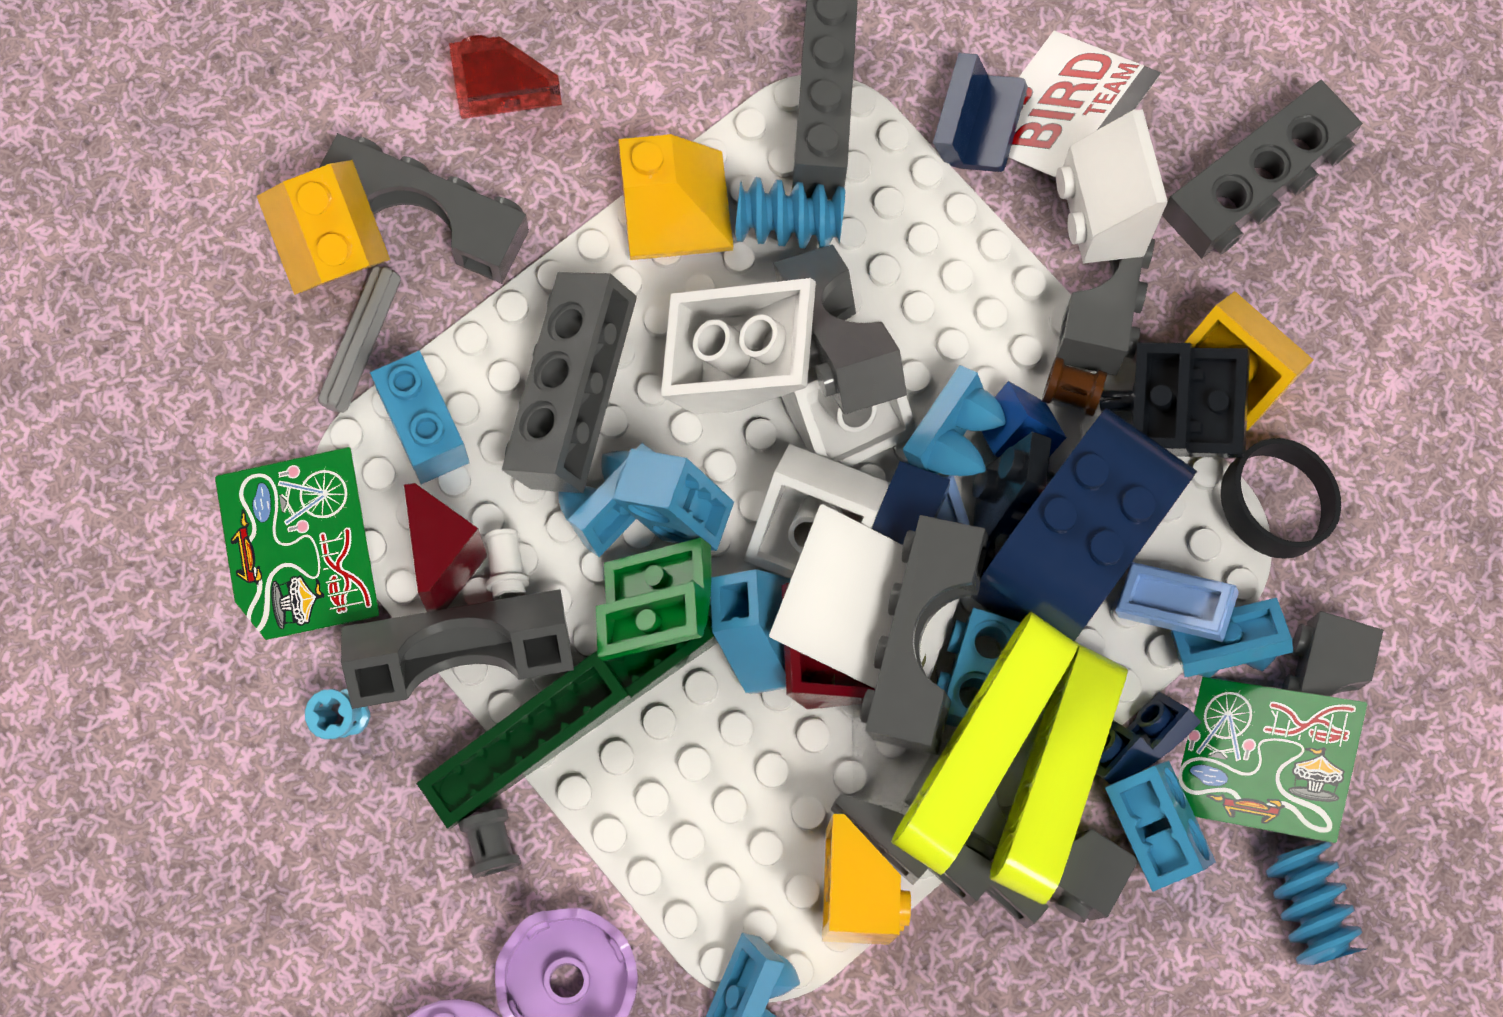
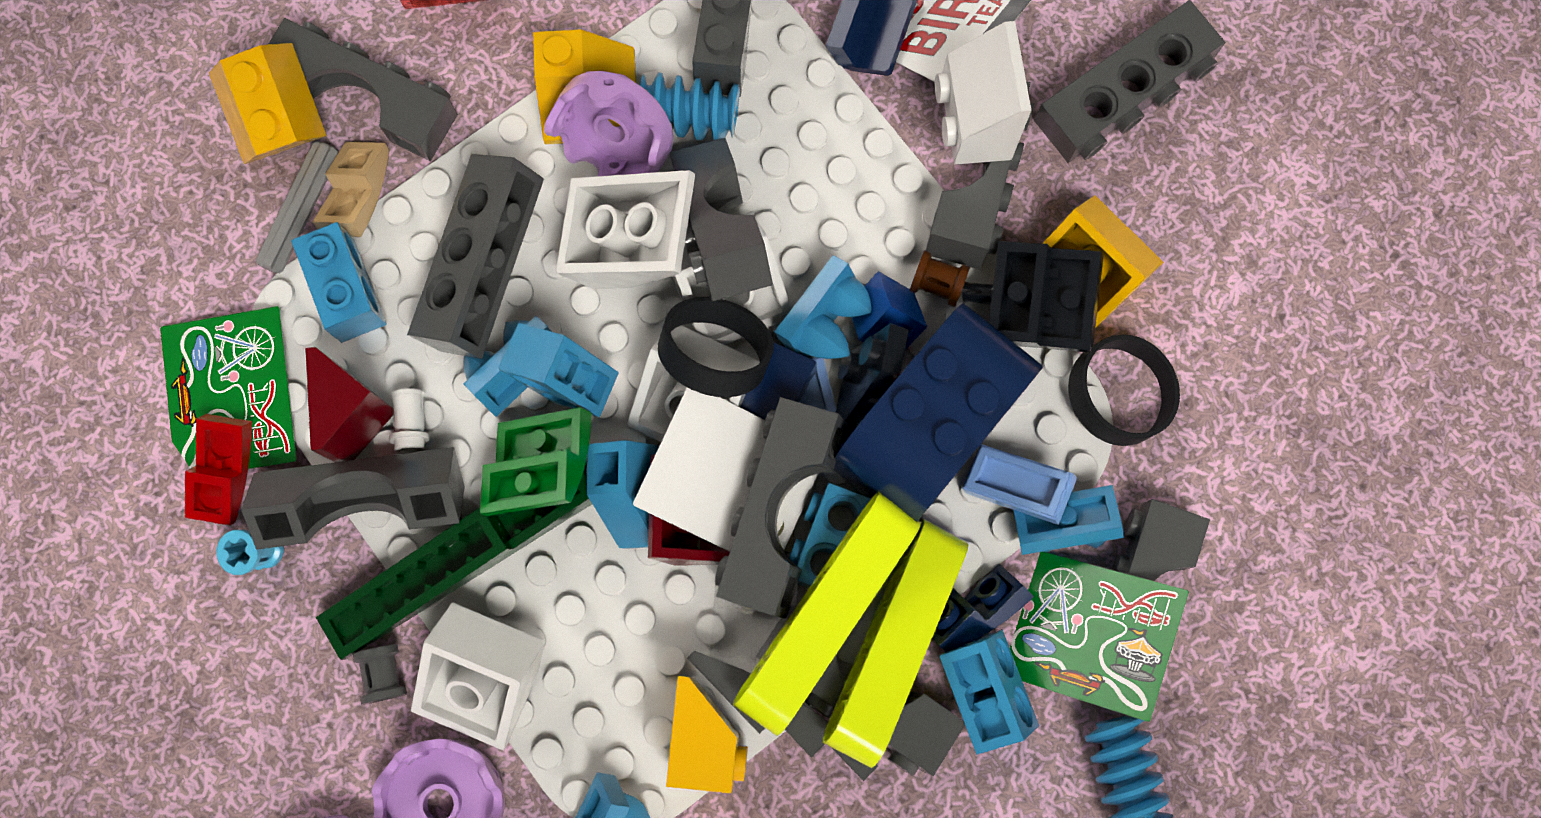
camera: 10 degrees right, 5 degrees up
none -> red slope [185,414,252,526]
none -> tan slope [312,142,389,237]
none -> white slope [411,603,546,751]
none -> lavender plate [544,71,673,176]
none -> black tyre [658,297,774,397]

